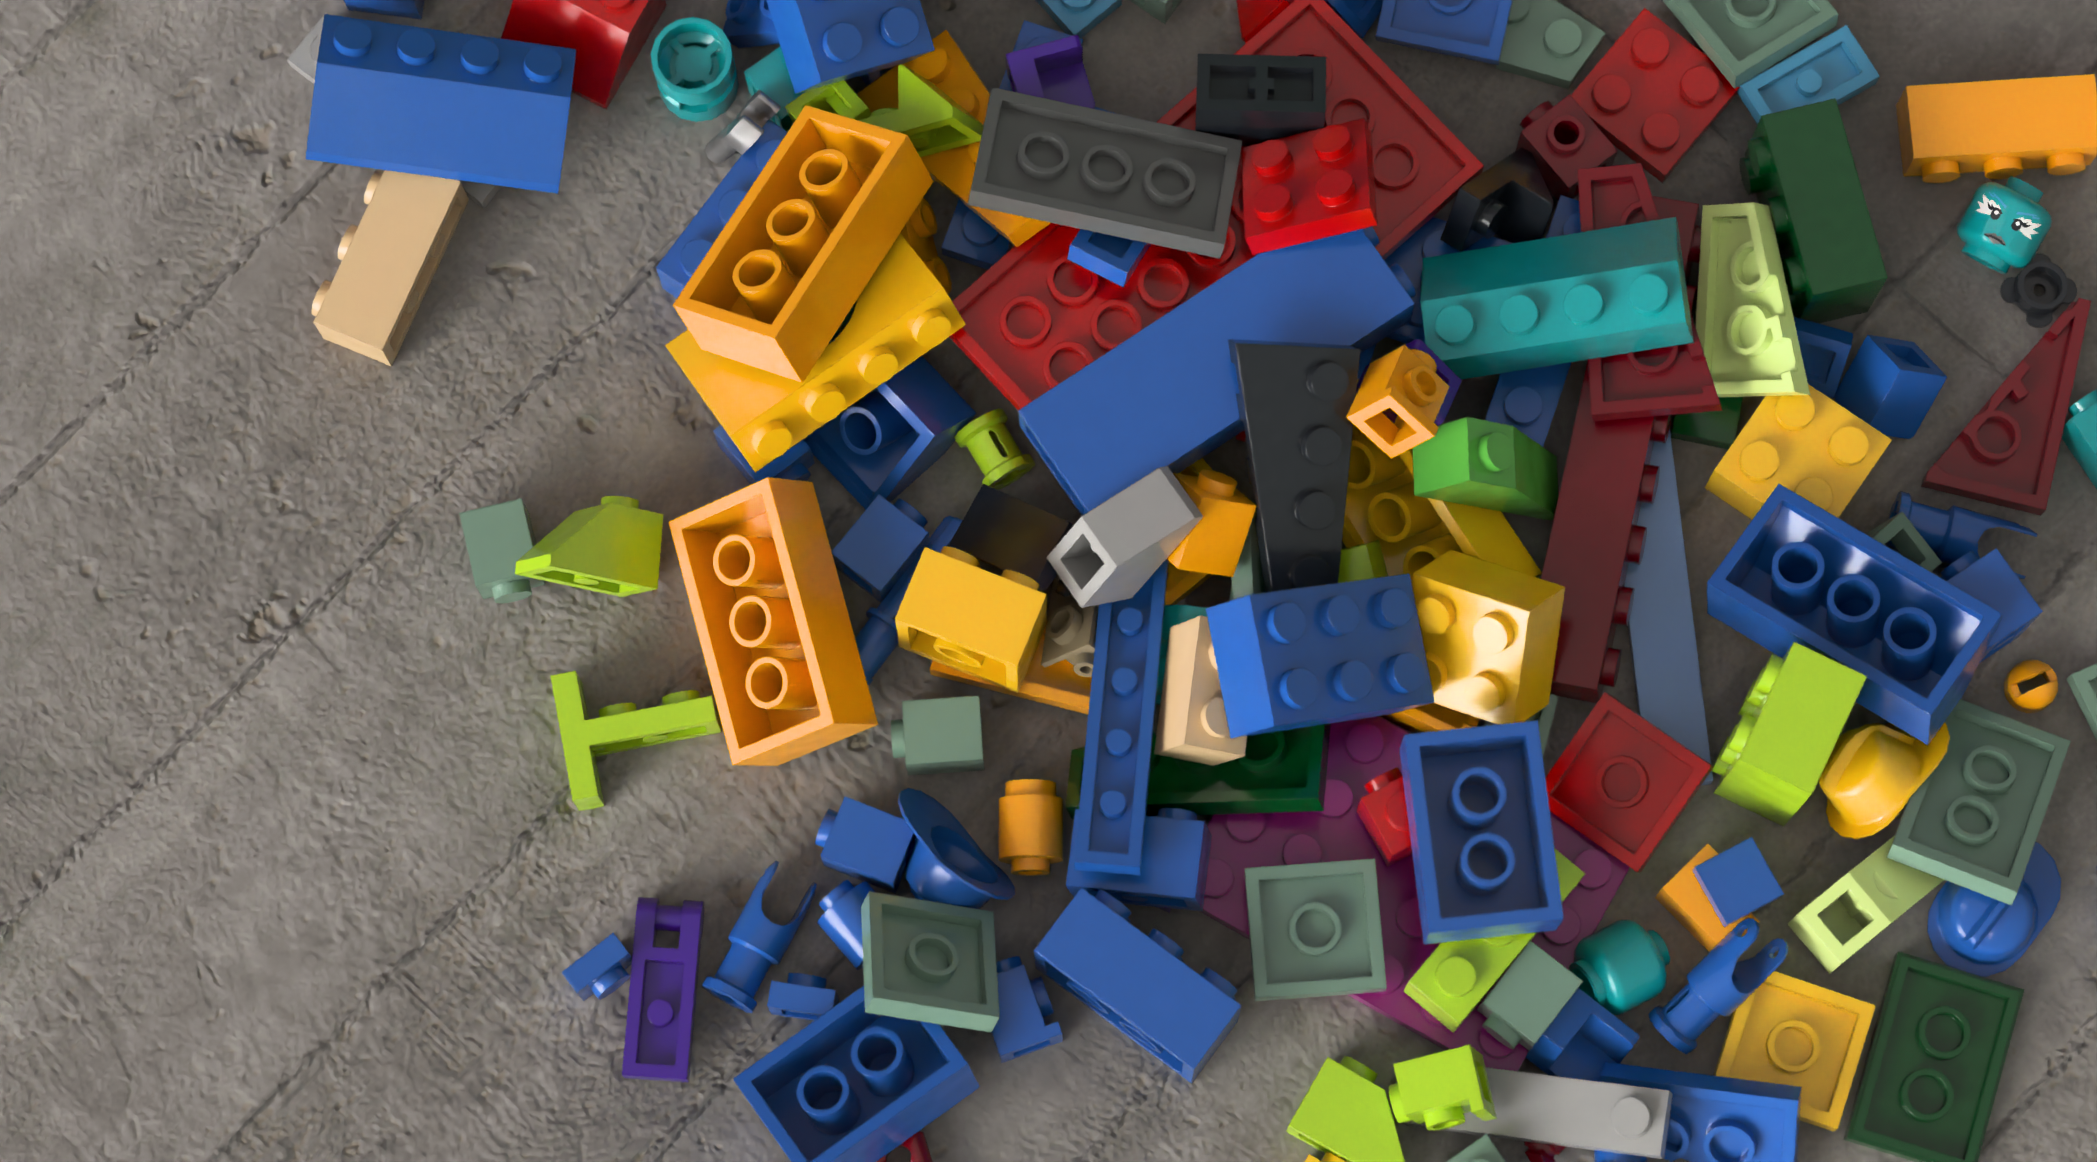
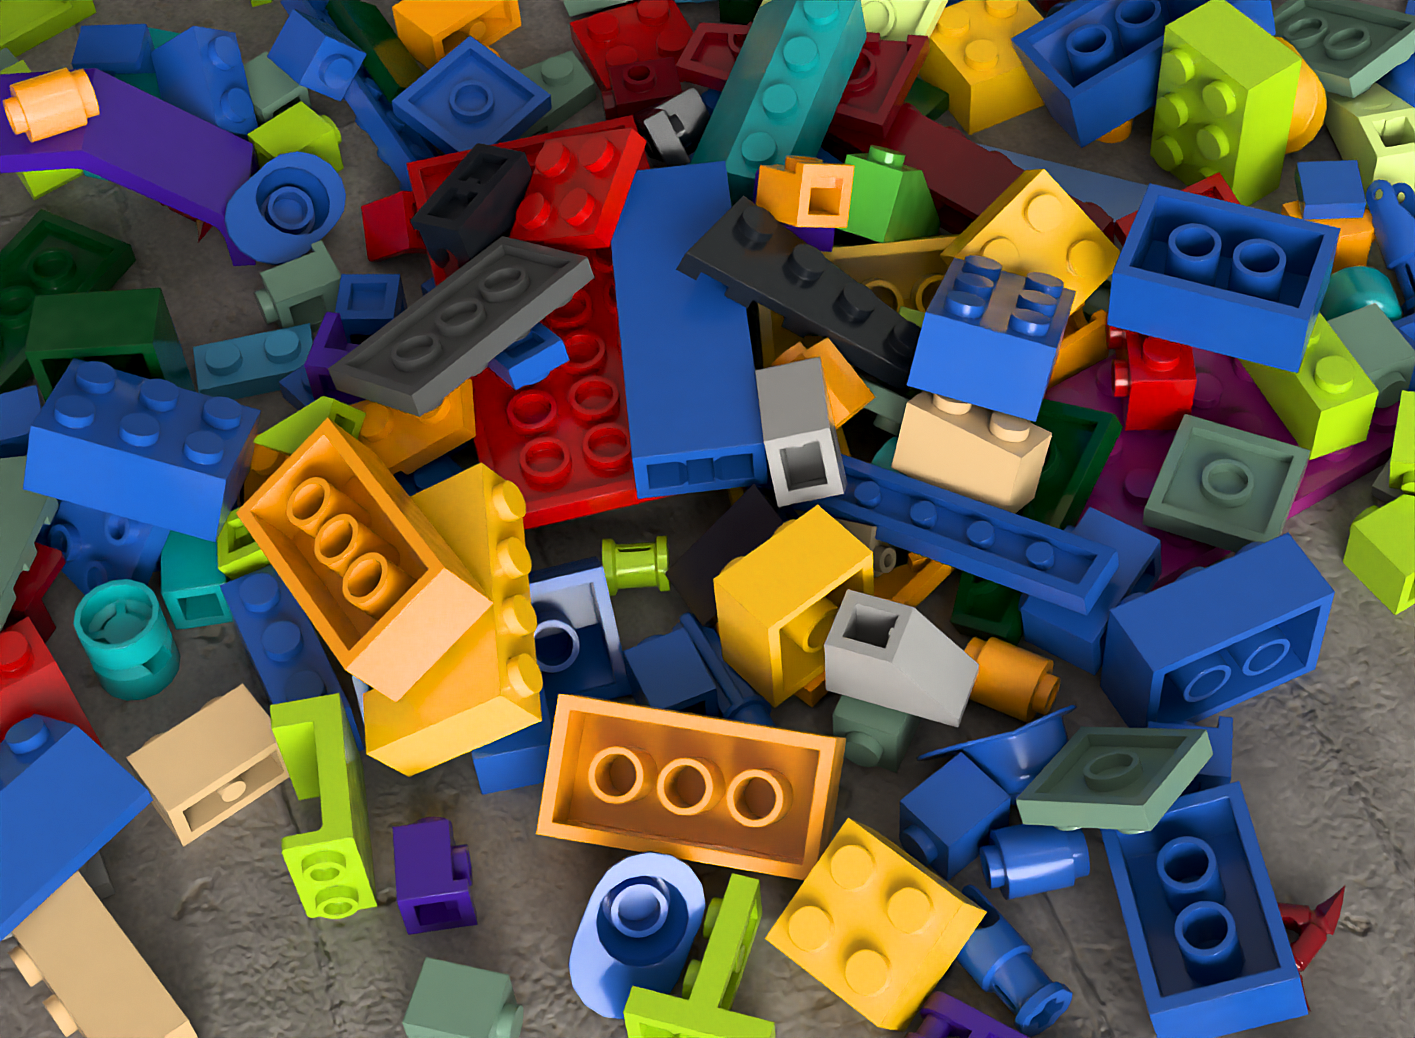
camera: 60 degrees left, 25 degrees down
lime slope [515,496,664,597] -> none
flat silver bar [705,90,781,164] -> none
blue plate [767,973,839,1021] -> none
none -> tan brick [126,683,290,847]
none -> lime panel [270,693,377,919]
none -> blue panel [335,274,408,345]
none -> dark purple brick [392,816,478,935]
none -> blue piece [568,851,706,1020]
none -> yellow brick [765,818,987,1032]
none -> light grey slope [824,589,979,728]

